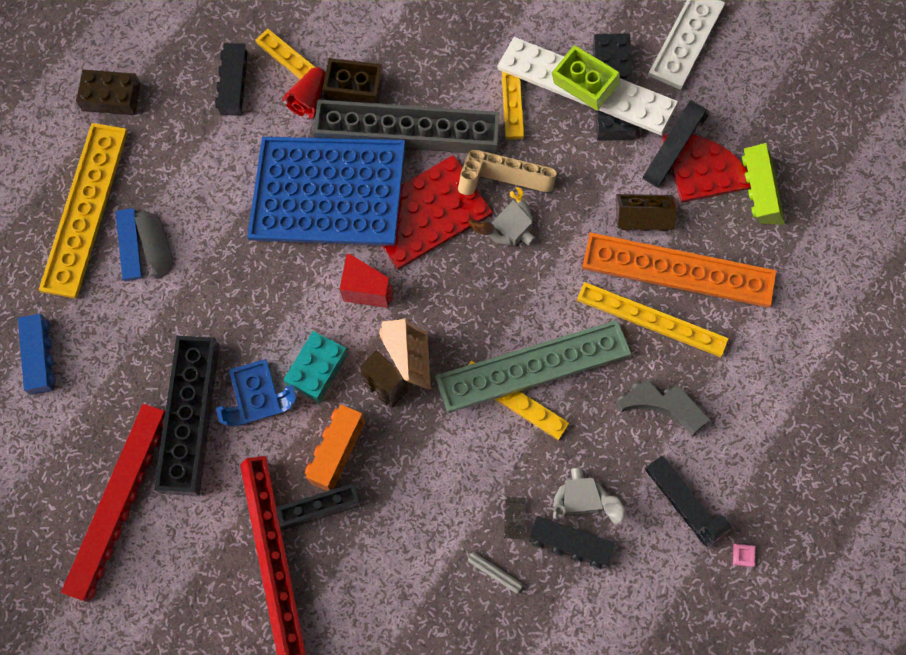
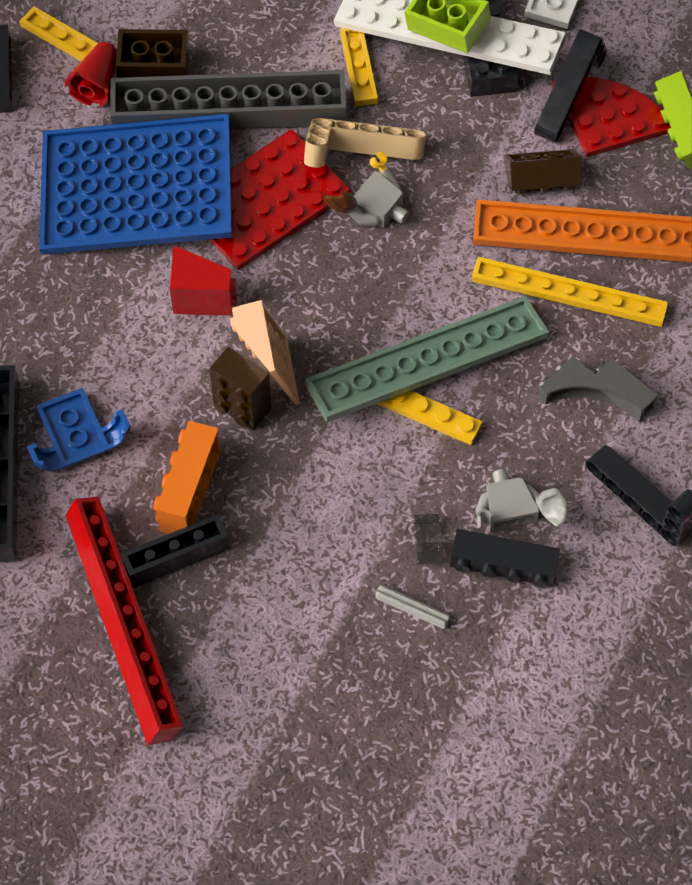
camera: 10 degrees left, 10 degrees down
teal brick [283,331,348,403] -> none

